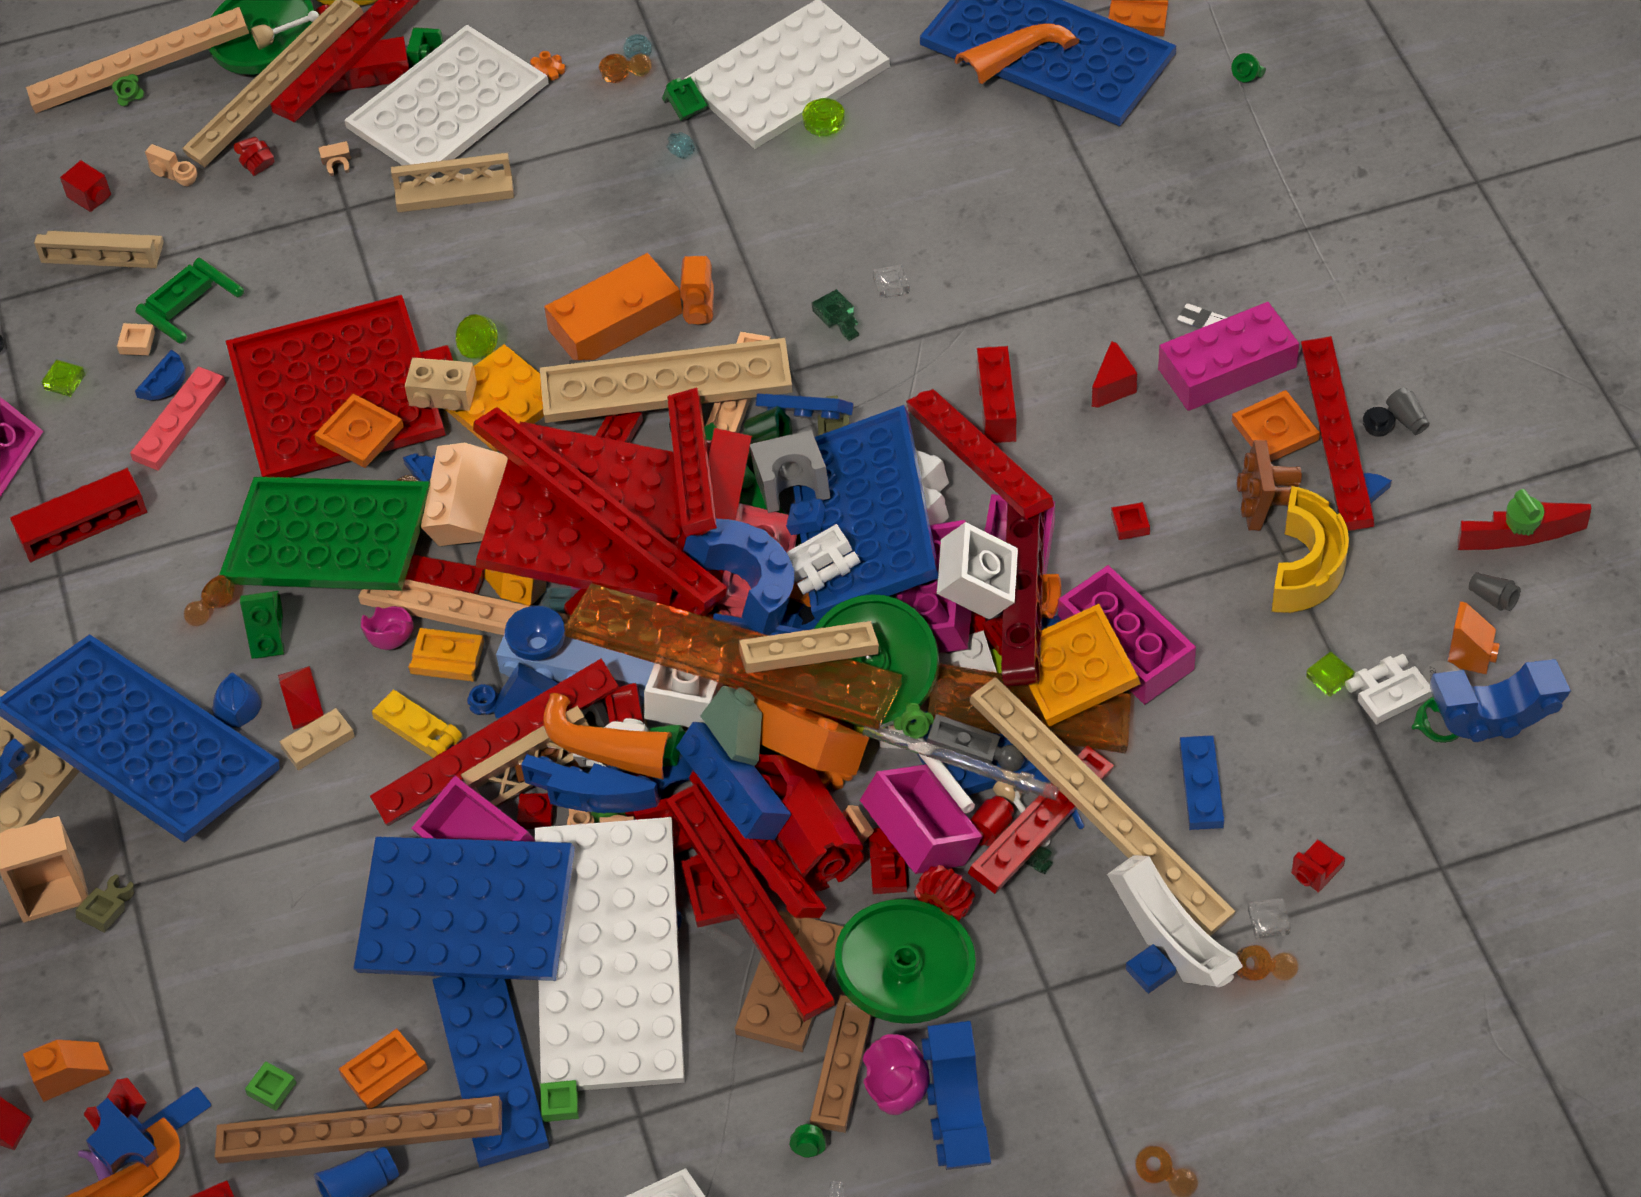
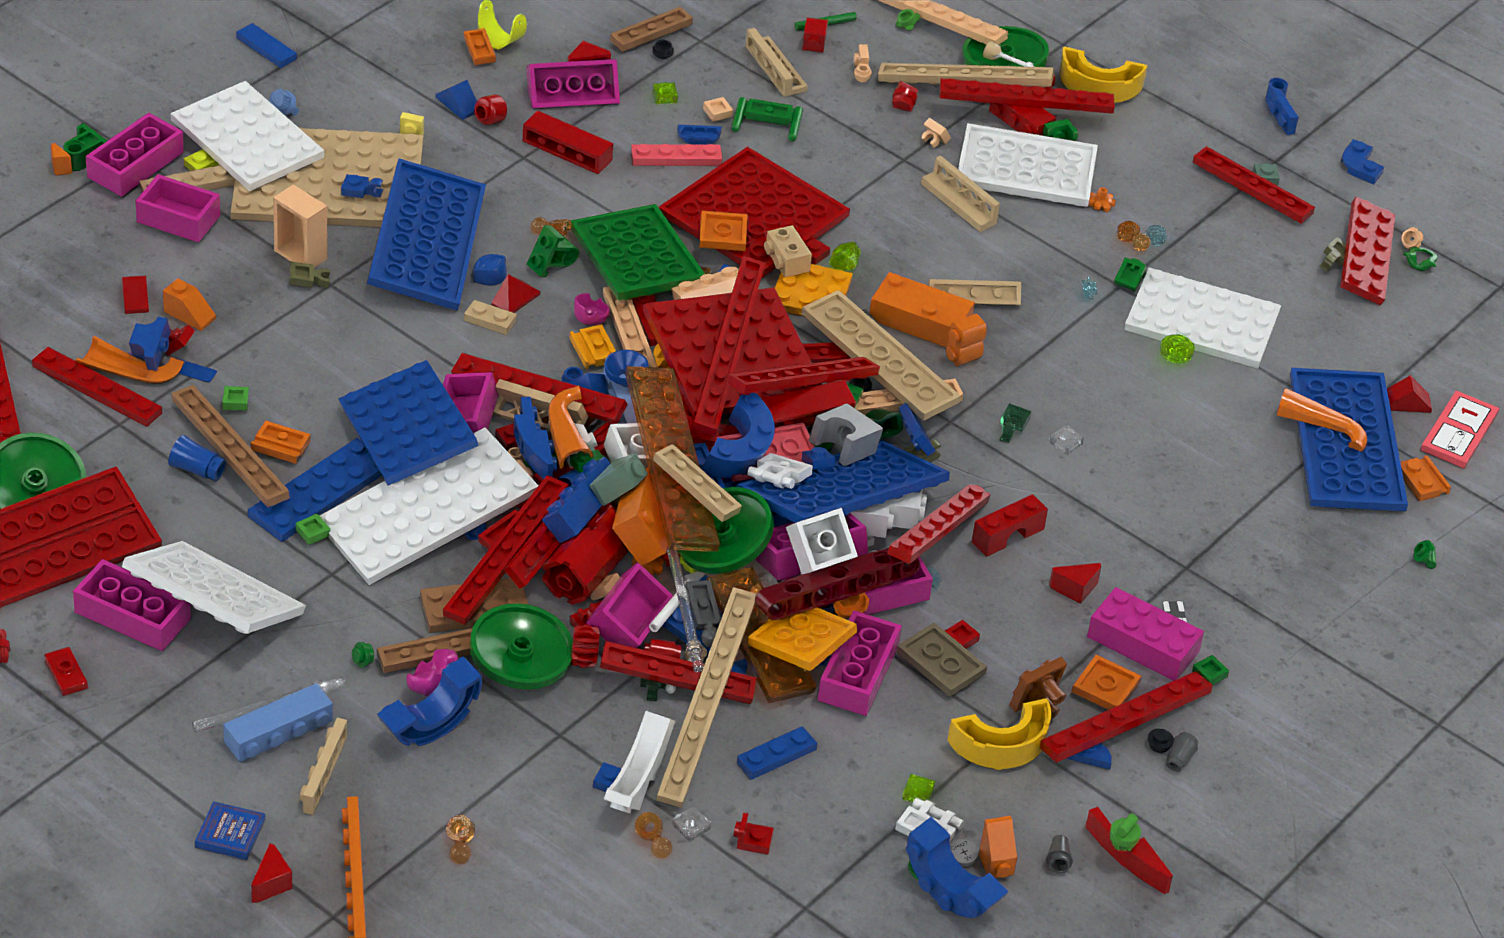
camera: 50 degrees right, 10 degrees down
yellow plate [372,689,463,758] -> none
bright green plate [893,703,934,739] -> none
none -> green bar [795,12,857,31]
none -> dark tan plate [896,623,987,697]
none -> tan plate [928,279,1021,305]
none -> green plate [1192,655,1229,685]

